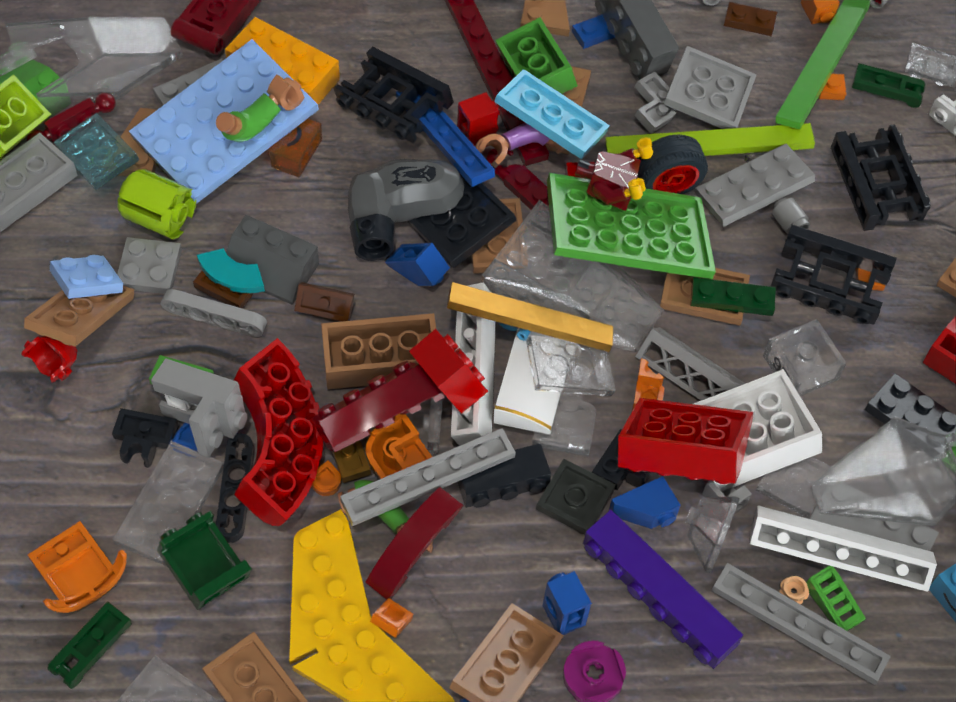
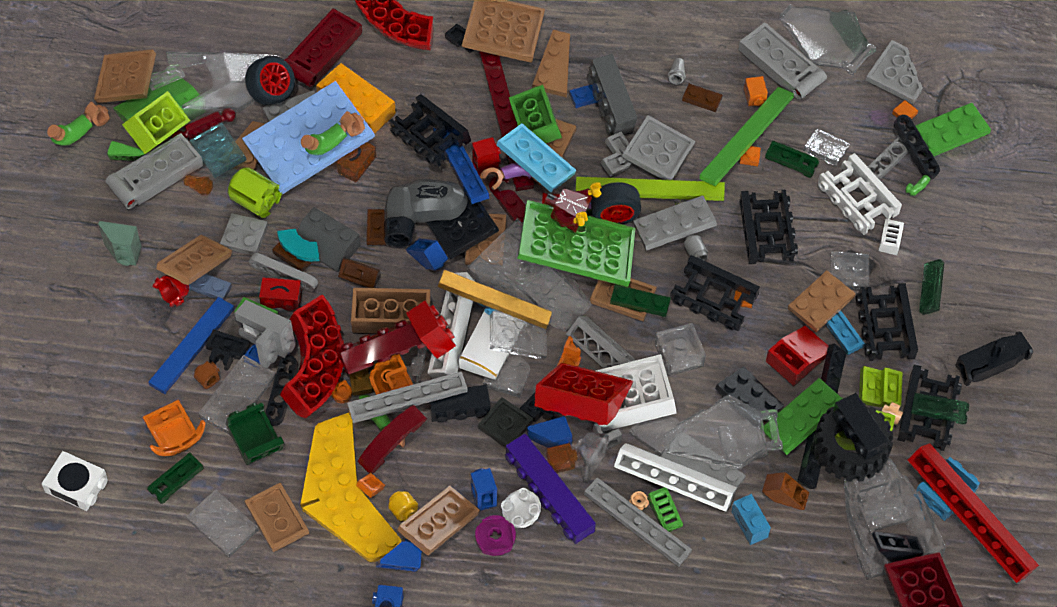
camera: 10 degrees right, 0 degrees up
light blue plate [49,255,123,299] -> none
none -> blue tile [148,297,235,394]
none -> clear orange cone [184,175,213,195]
none -> sand blue plate [189,274,232,300]
none -> dark orange plate [194,361,221,389]
none -> wheel [245,56,295,105]
none -> red brick [259,277,302,311]
none -> reddish brown plate [366,209,386,245]
none -> yellow head [388,491,418,521]
none -> white dish [501,488,541,528]
none -> clear orange brick [546,443,578,473]

